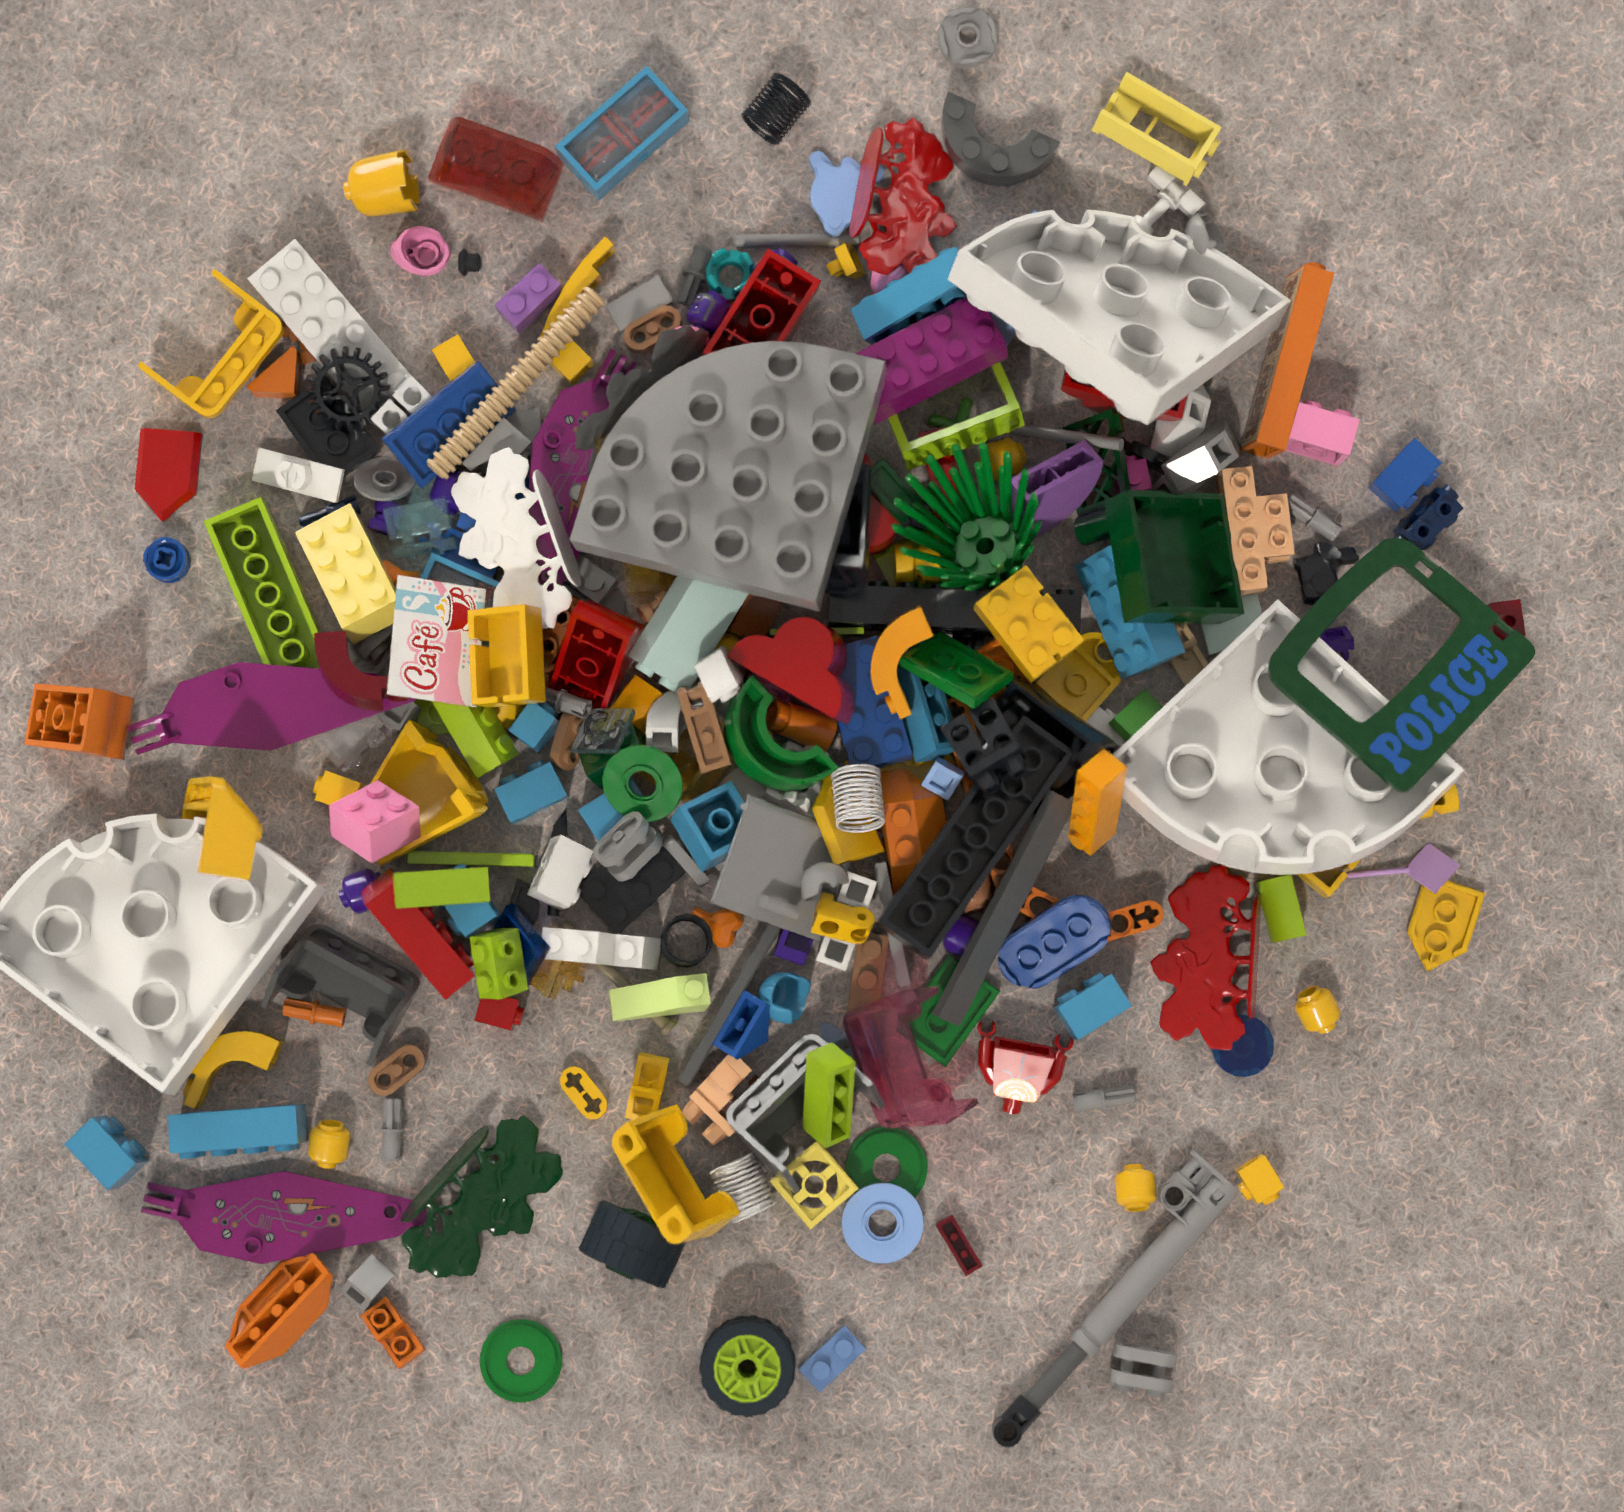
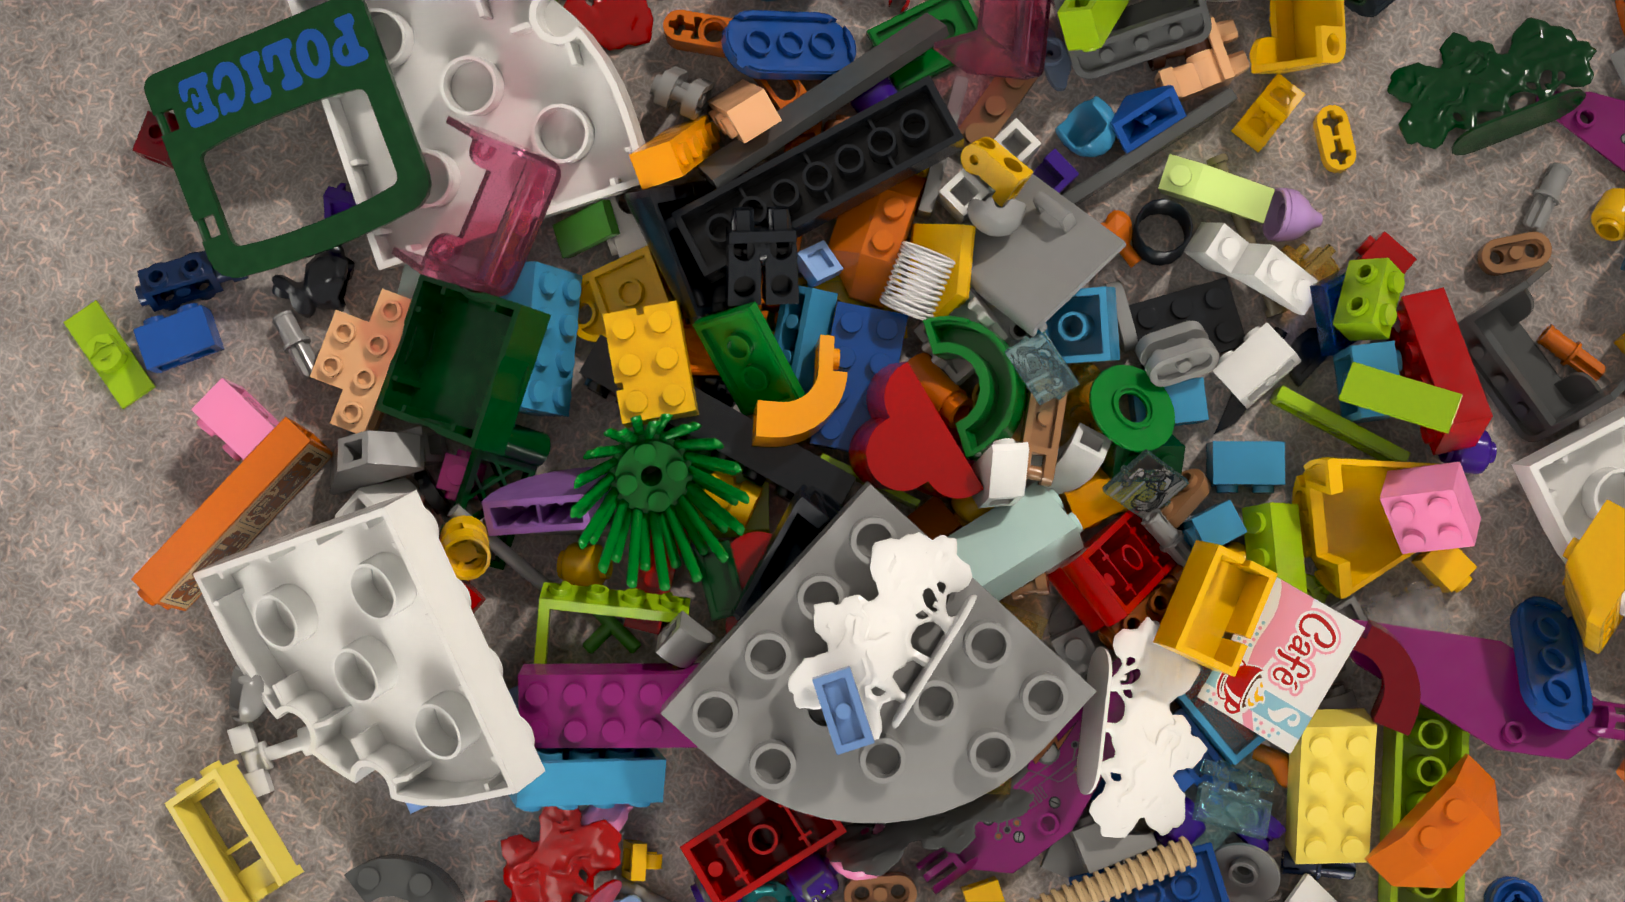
camera: 155 degrees left, 0 degrees up
none -> lime piece [63,300,156,409]
none -> clear pink windscreen [391,116,561,297]
none -> yellow wheel [440,515,491,581]
none -> light grey brick [650,66,715,120]
none -> light grey brick [656,611,716,668]
none -> light nougat brick [707,79,782,143]
none -> white plant [788,532,977,740]
none -> medium blue plate [812,666,875,755]
none -> clear light blue piece [1004,331,1080,406]
none -> lavender helmet [1262,188,1323,242]
none -> orange wedge [1364,754,1502,888]
none -> blue tile [1510,596,1593,730]

